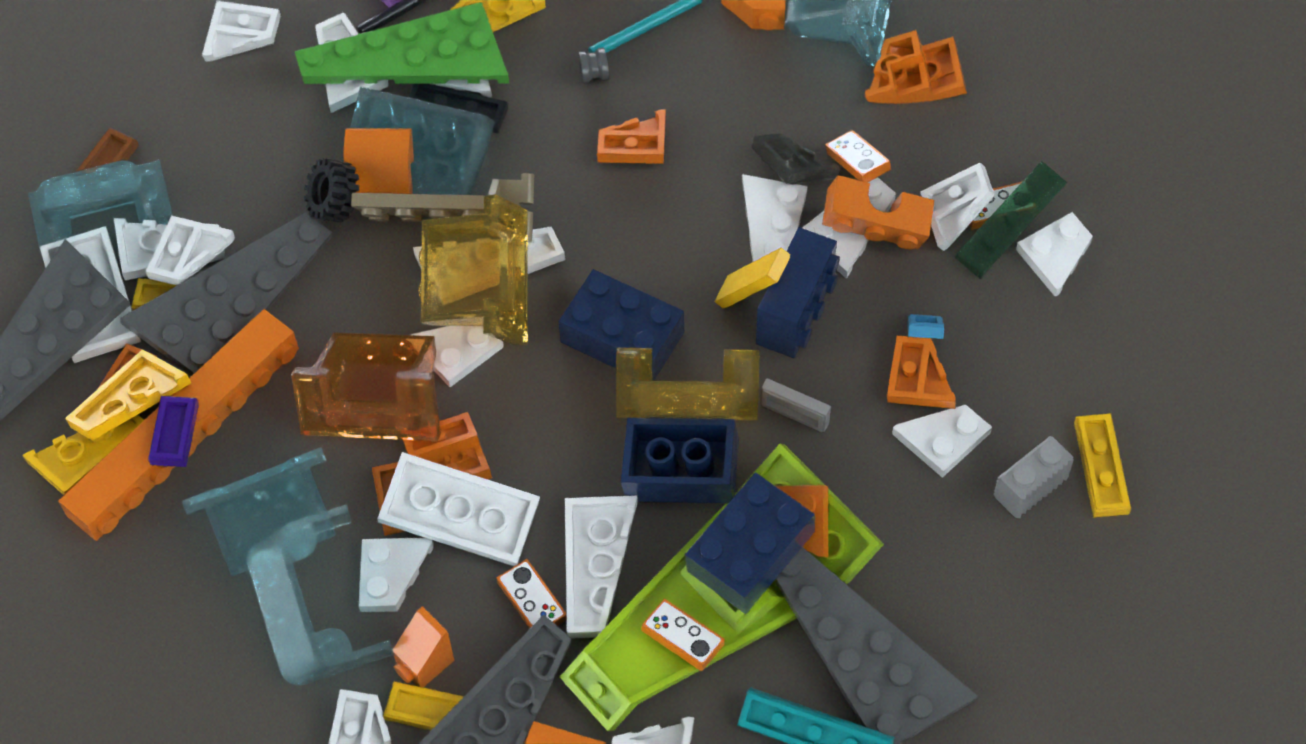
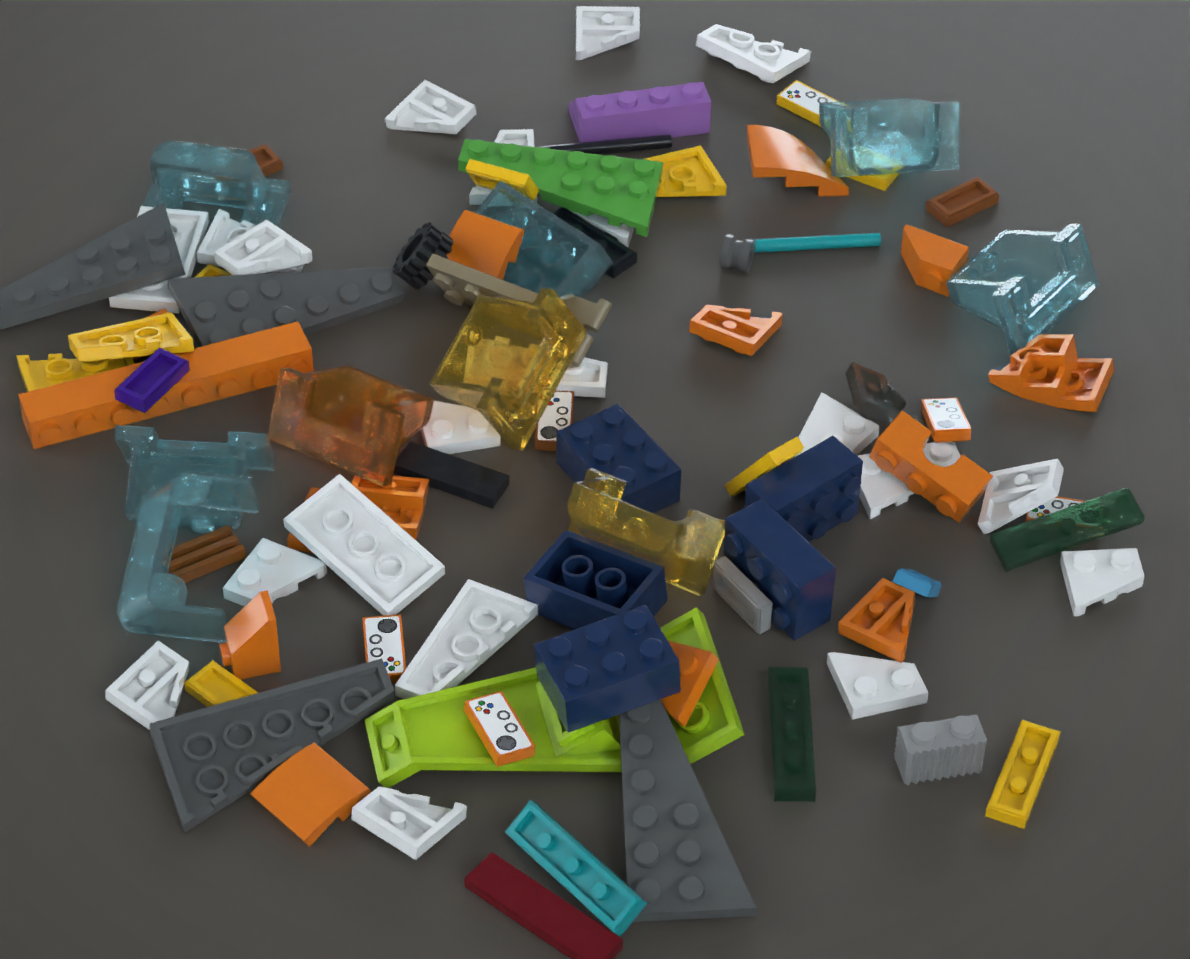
camera: 25 degrees right, 15 degrees down
none -> dark orange tile [159,525,246,586]
none -> black tile [393,441,509,508]
none -> yellow tile [465,159,539,201]
none -> tile [535,390,574,451]
none -> dark blue brick [723,499,836,641]
none -> clear green tile [768,667,816,802]

